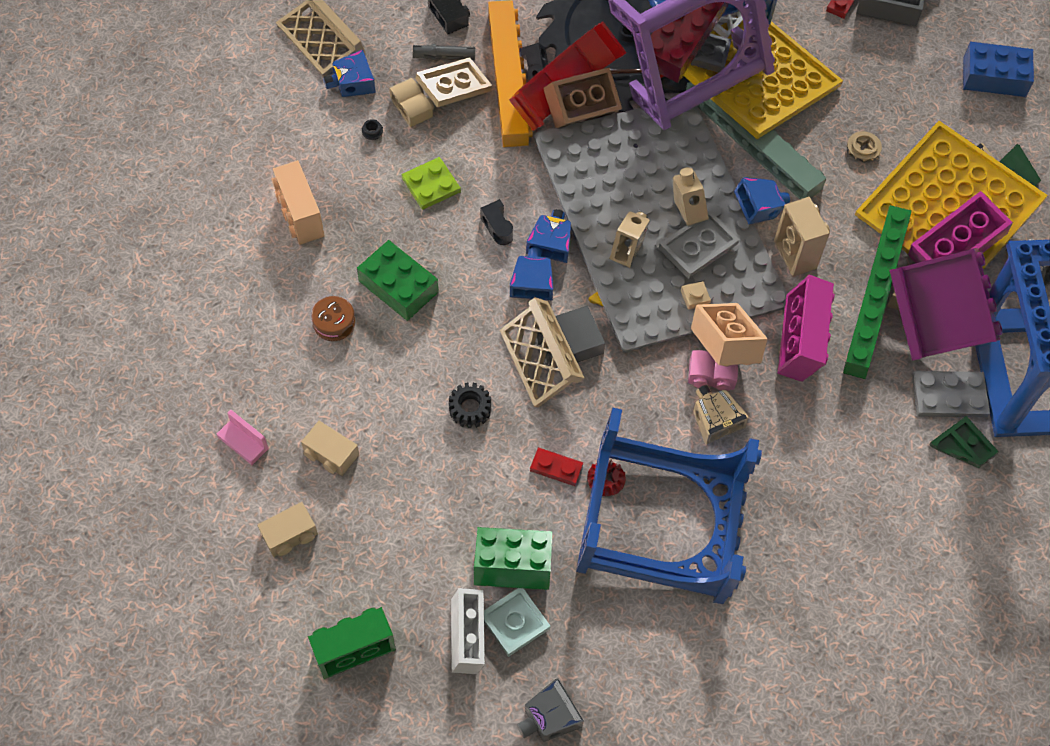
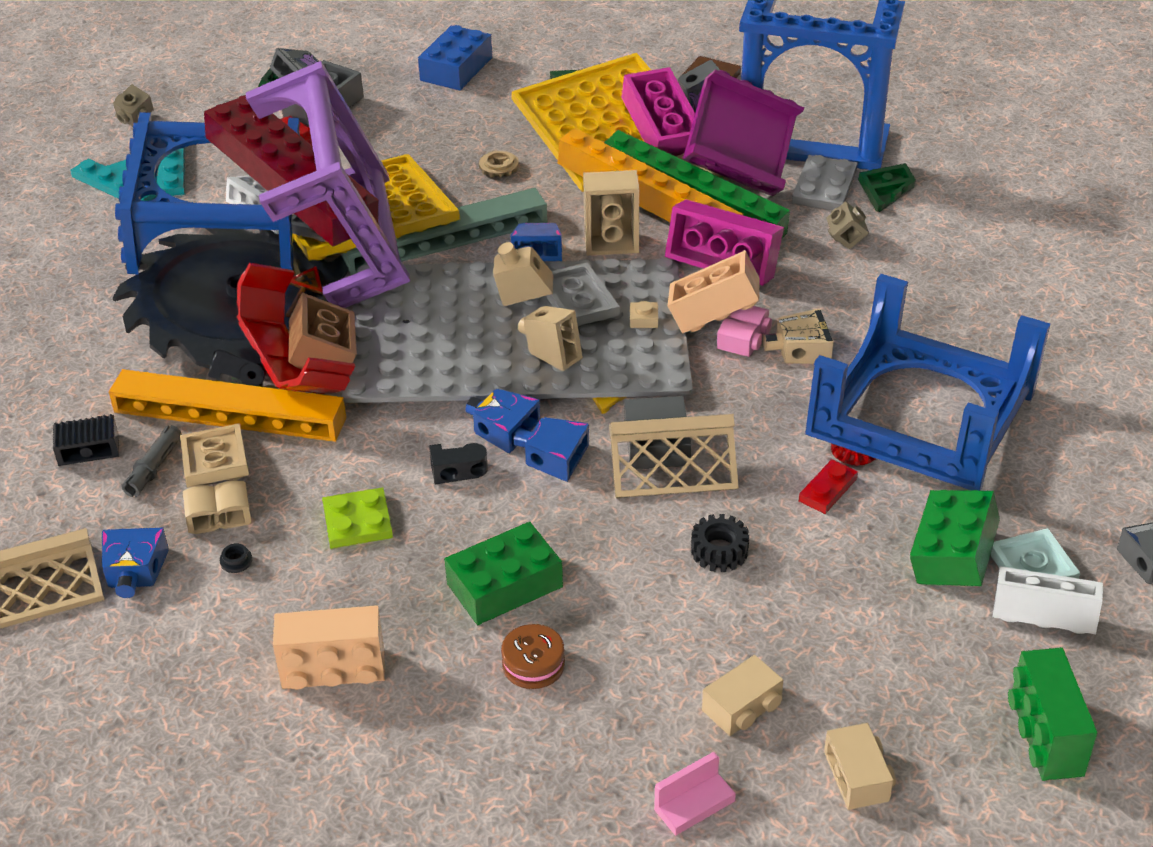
camera: 70 degrees left, 20 degrees down
none -> light orange brick [557,128,743,222]
none -> dark tan brick [826,201,869,249]

